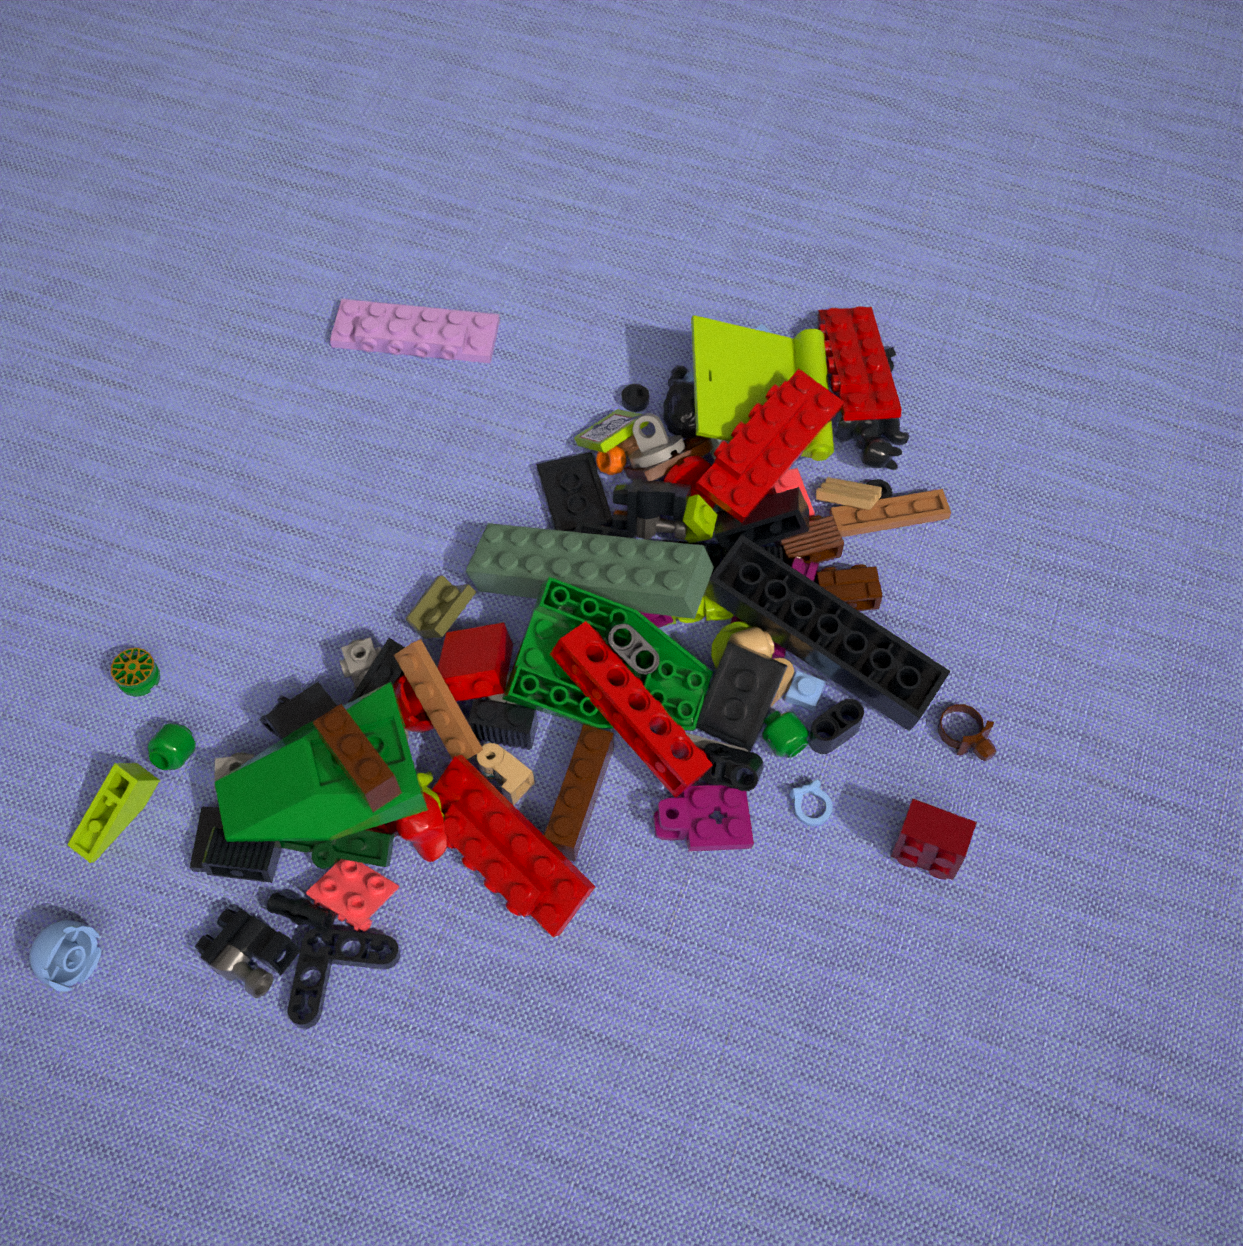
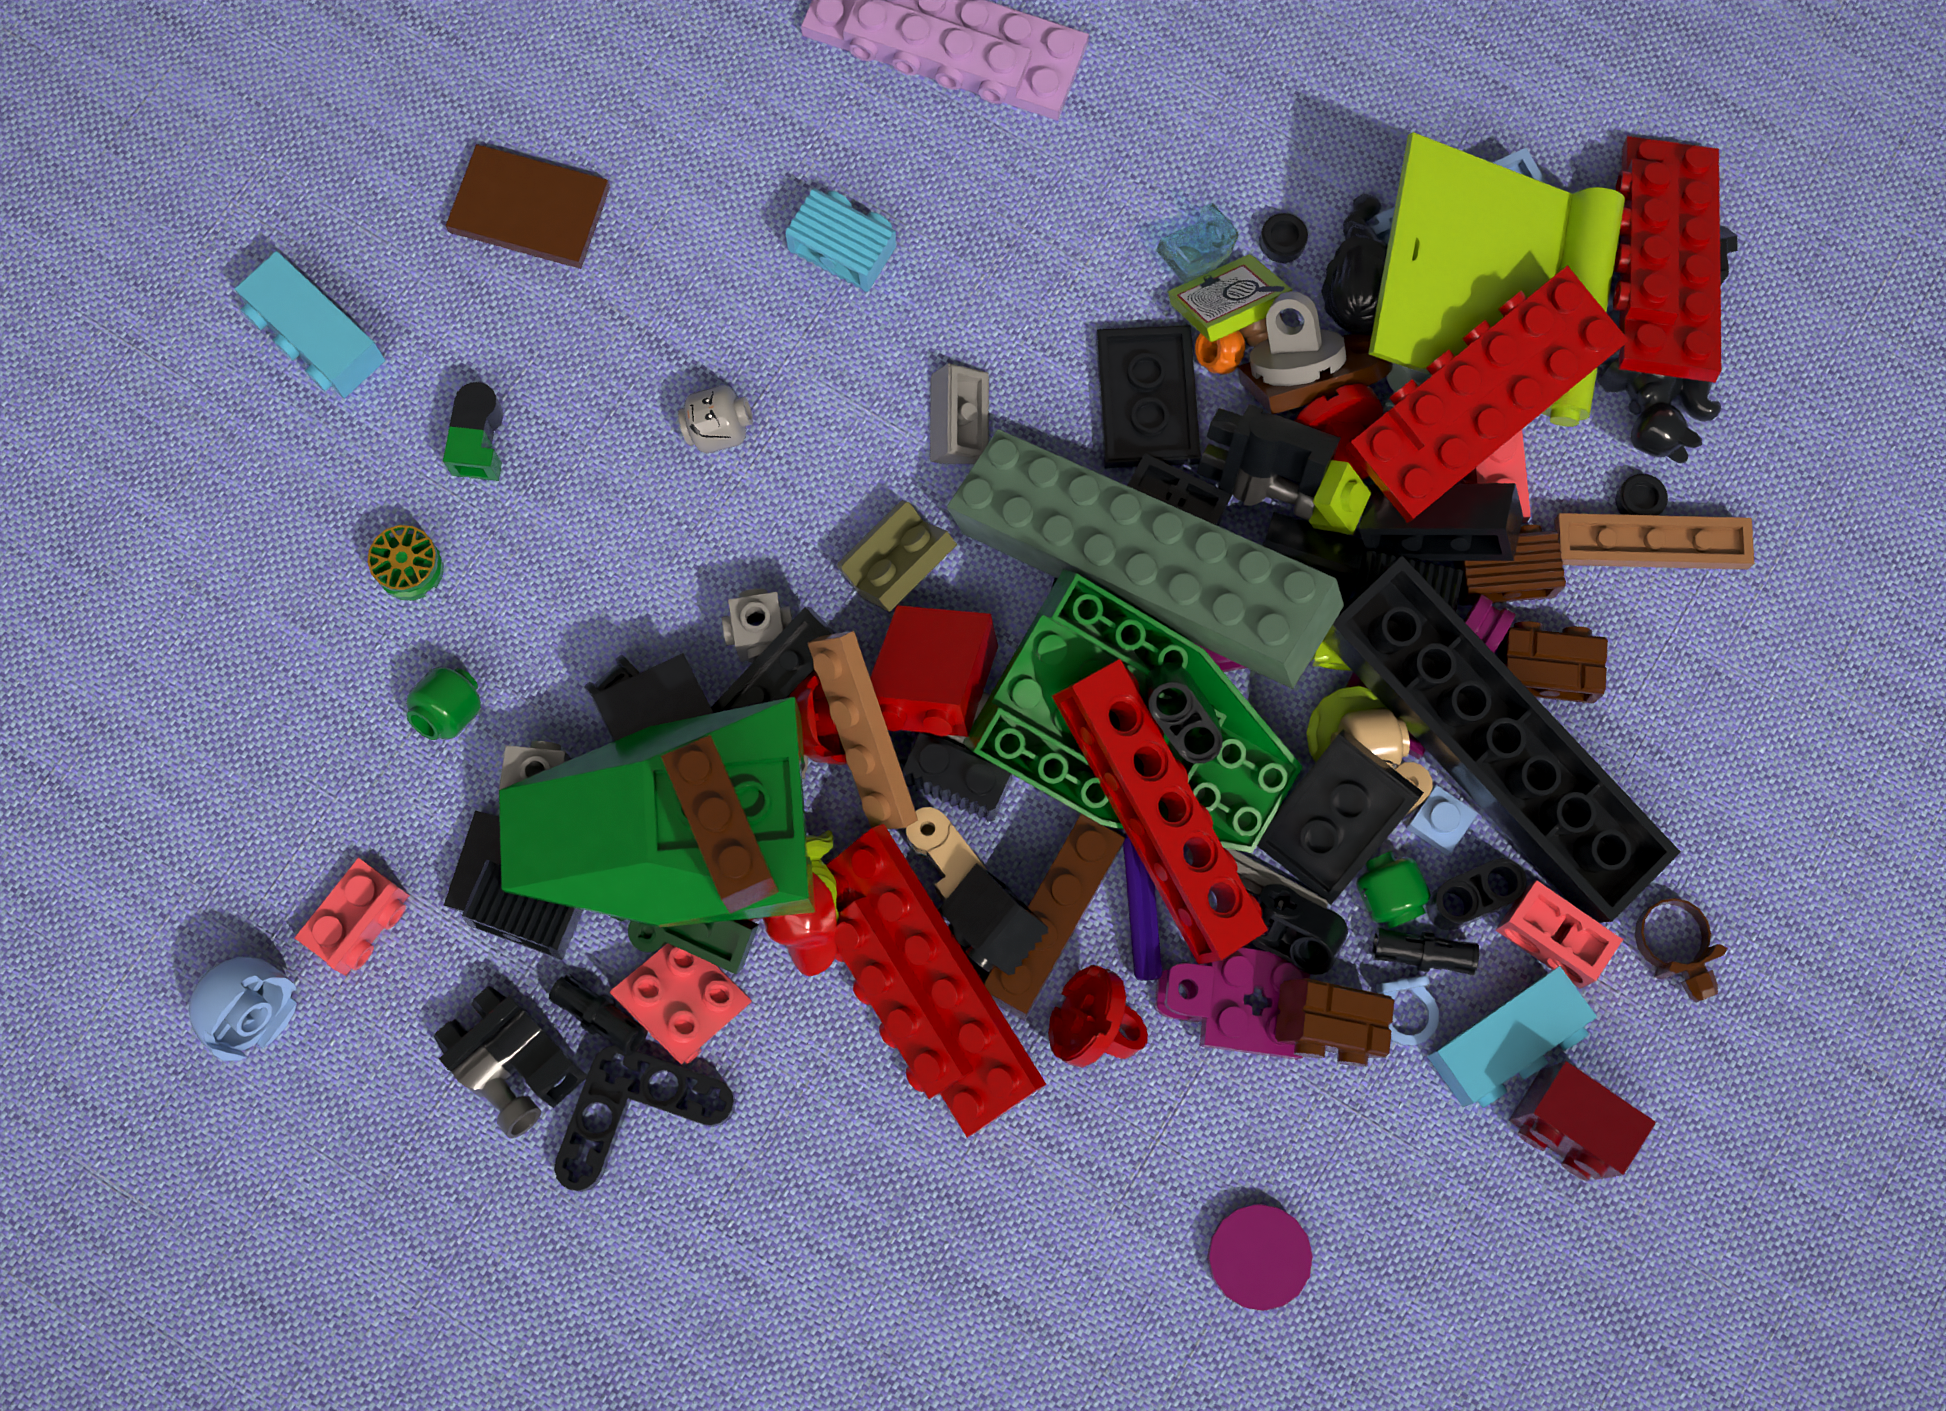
camera: 10 degrees right, 15 degrees up
lime slope [67,763,160,863] -> none
tan tile [816,477,882,510] -> none
none -> medium azure brick [235,251,386,399]
none -> coral bracket [295,857,410,976]
none -> leg [443,382,503,481]
none -> reddish brown tile [446,144,610,269]
none -> light grey head [678,385,753,453]
none -> medium azure brick [785,188,896,292]
none -> light grey slope [930,363,989,464]
none -> black brick [938,863,1048,975]
none -> red tile [1048,965,1148,1068]
none -> dark purple axle [1123,833,1162,981]
none -> clear light blue bracket [1156,203,1239,283]
none -> magenta tile [1207,1204,1313,1311]
none -> reddish brown brick [1275,978,1394,1067]
none -> black pin [1372,928,1479,975]
none -> medium azure brick [1427,966,1597,1108]
none -> coral brick [1496,880,1623,988]

